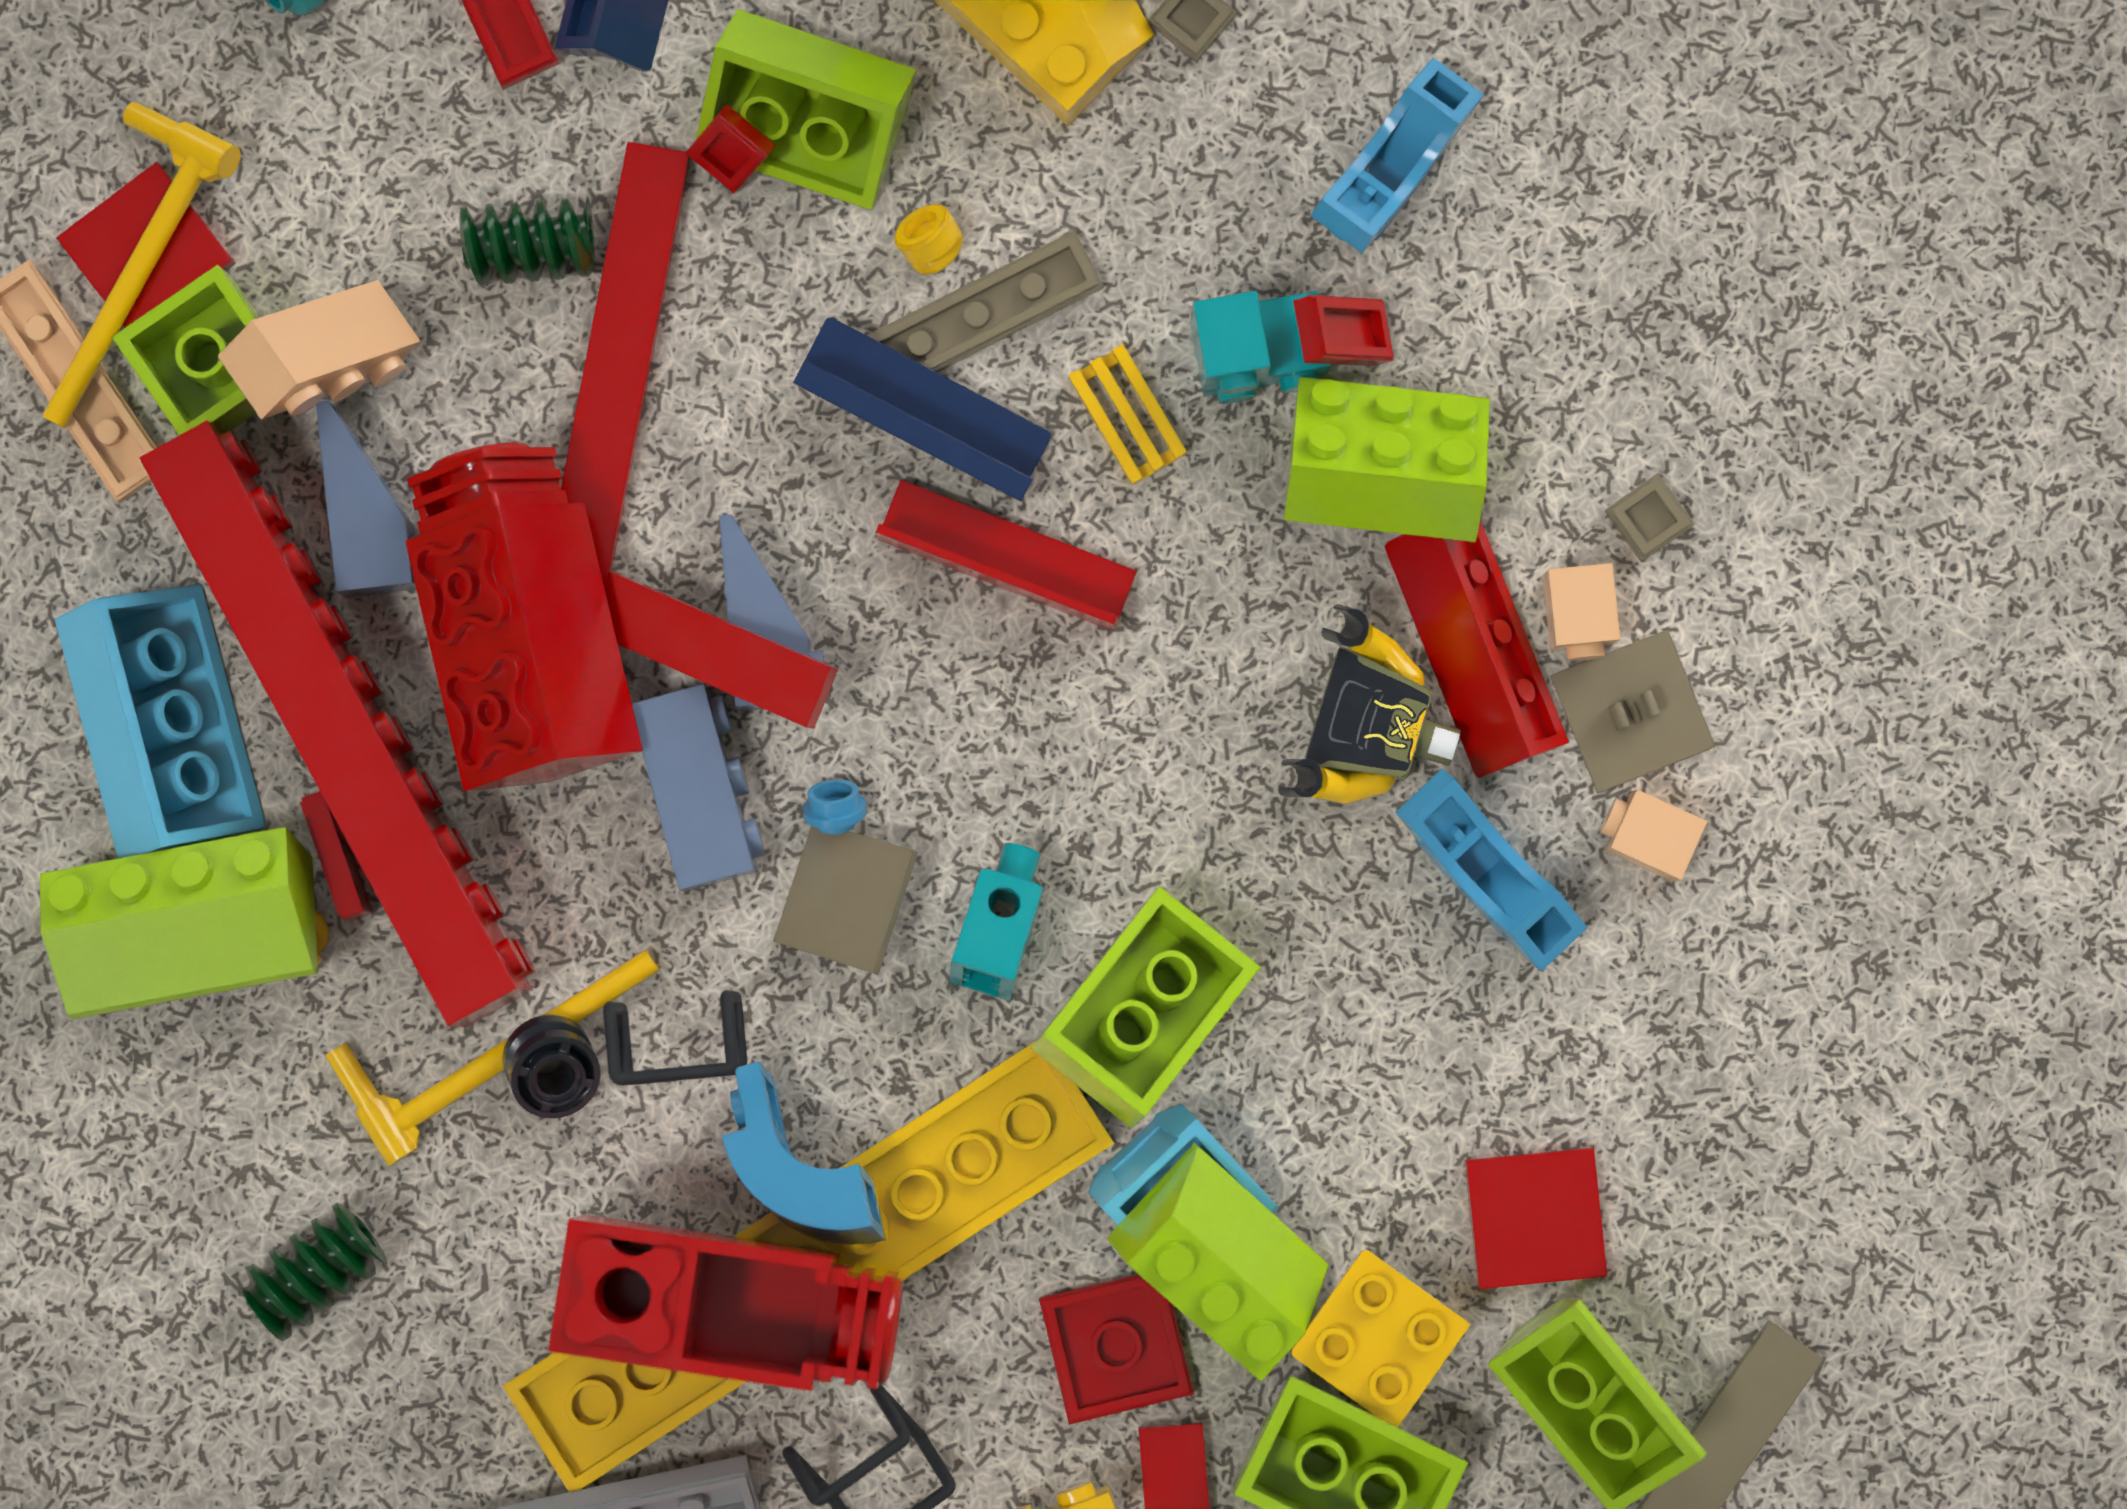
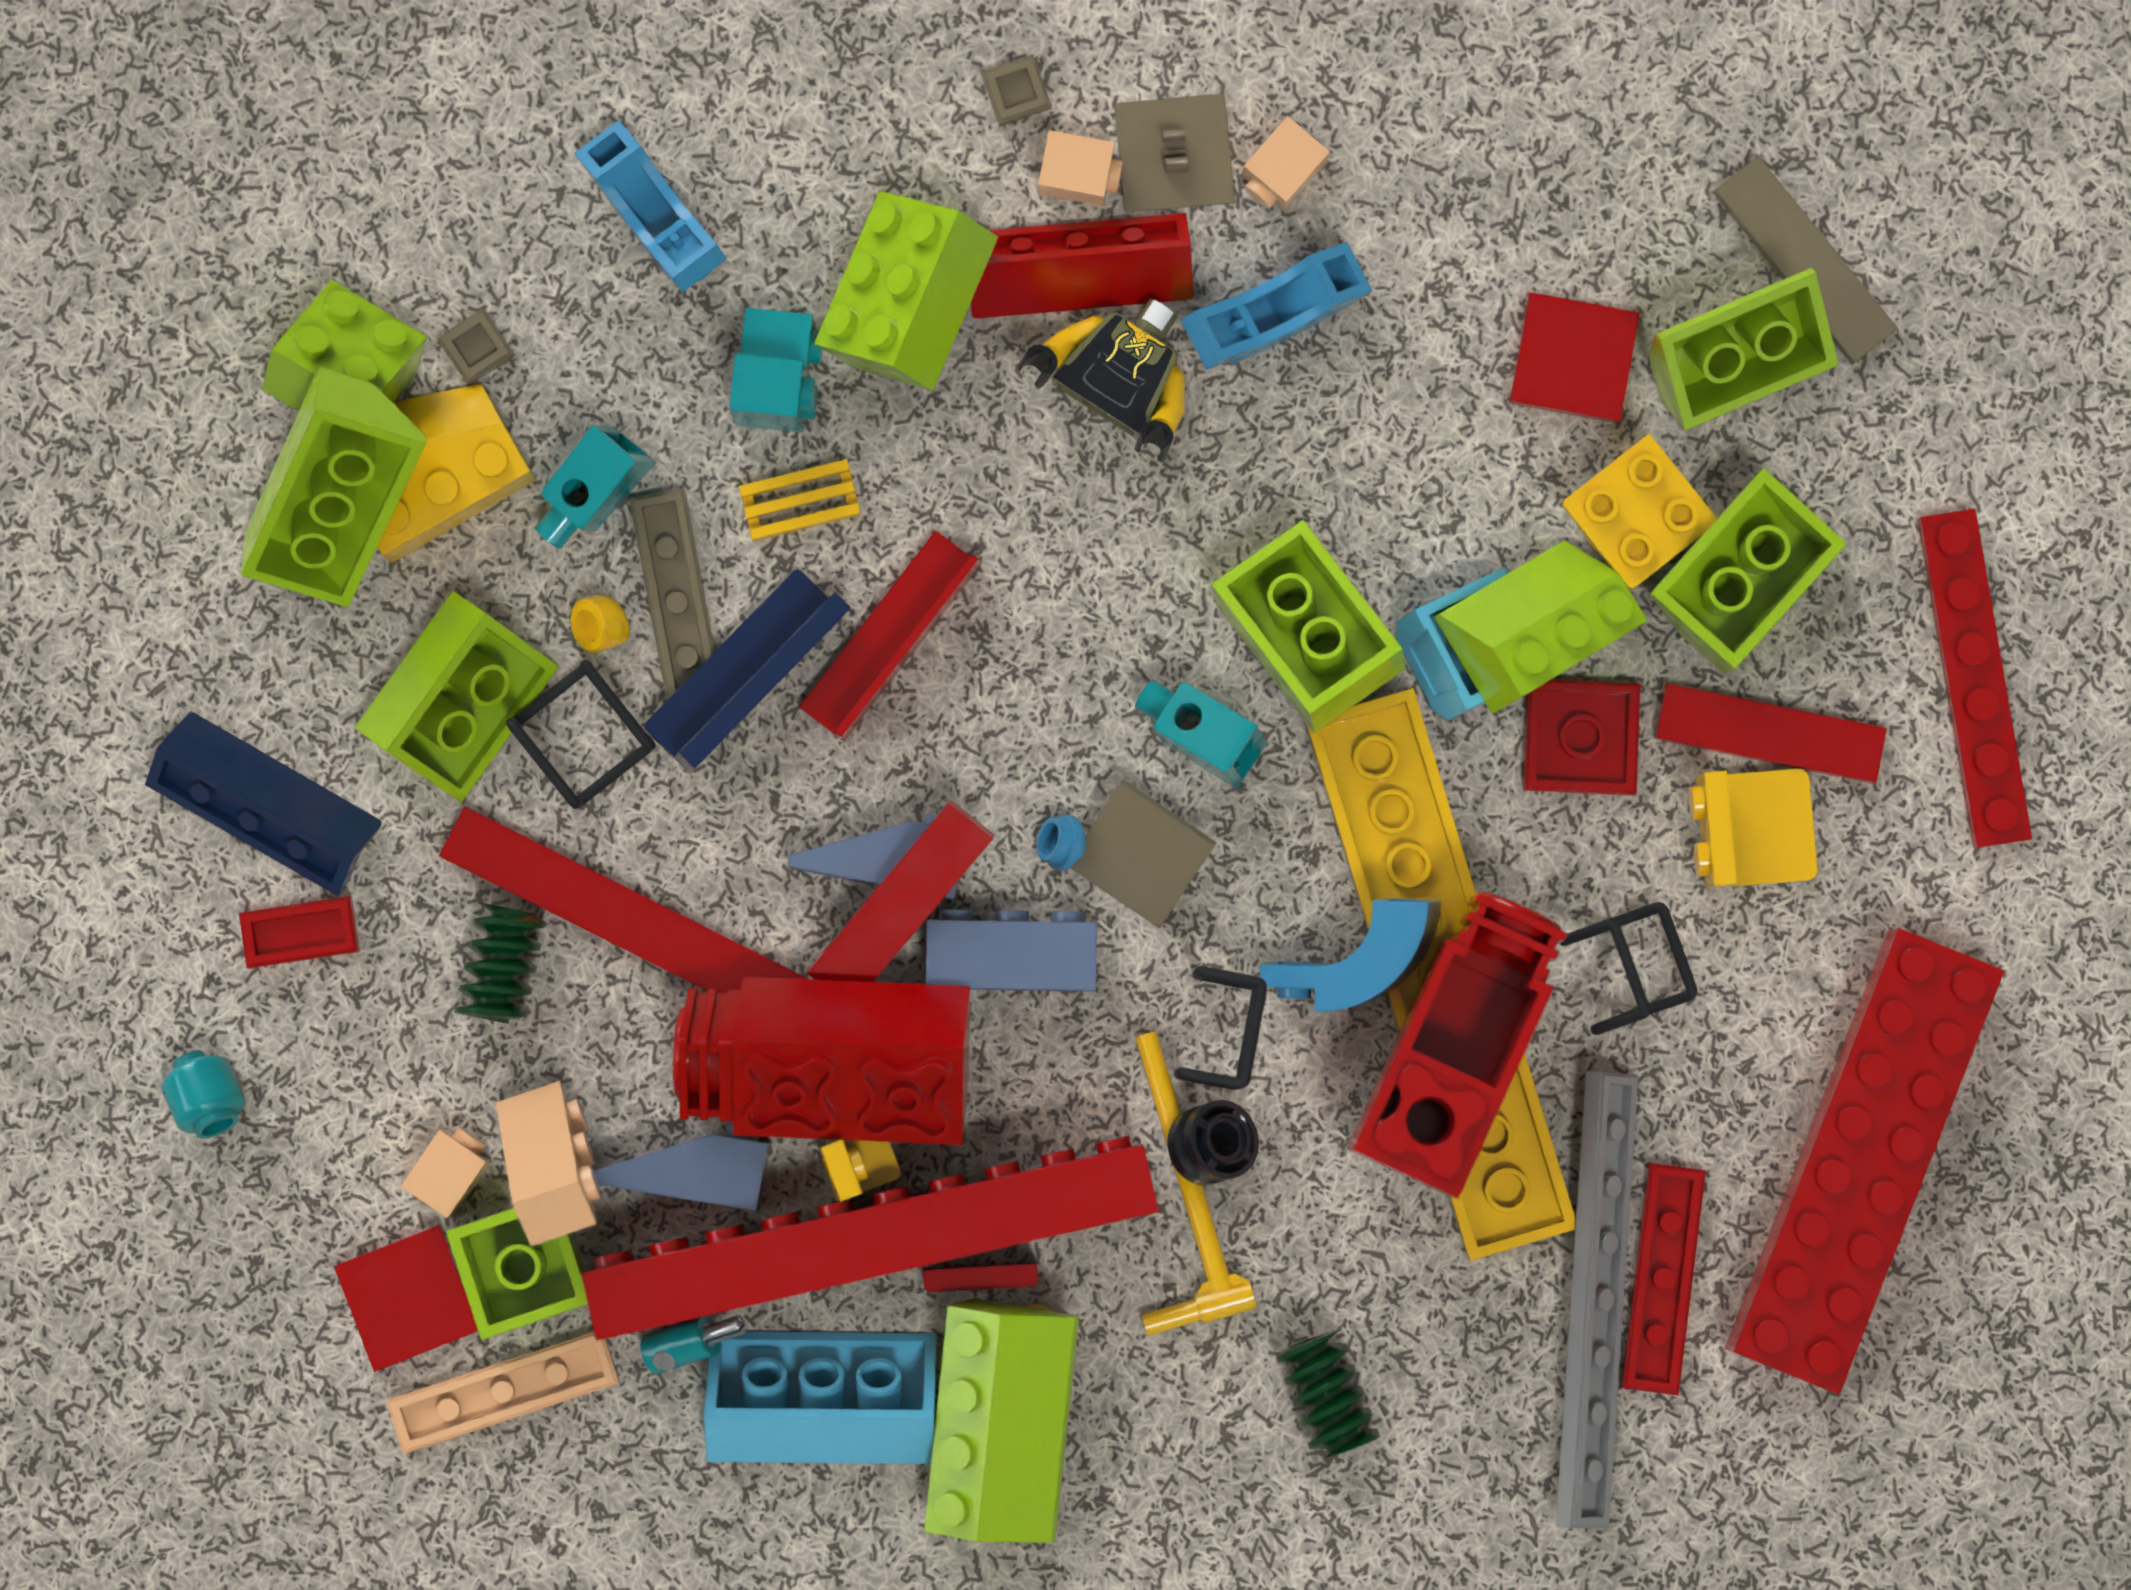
camera: 80 degrees left, 0 degrees up
yellow bar [42,102,241,429] -> none
red tile [685,104,775,194] -> none
red tile [1293,295,1394,366] -> none
none -> light nougat brick [400,1127,492,1218]
none -> black piece [506,660,656,809]
none -> teal torso [535,425,656,549]
none -> teal piece [640,1315,746,1375]
none -> yellow slope [818,1140,901,1202]

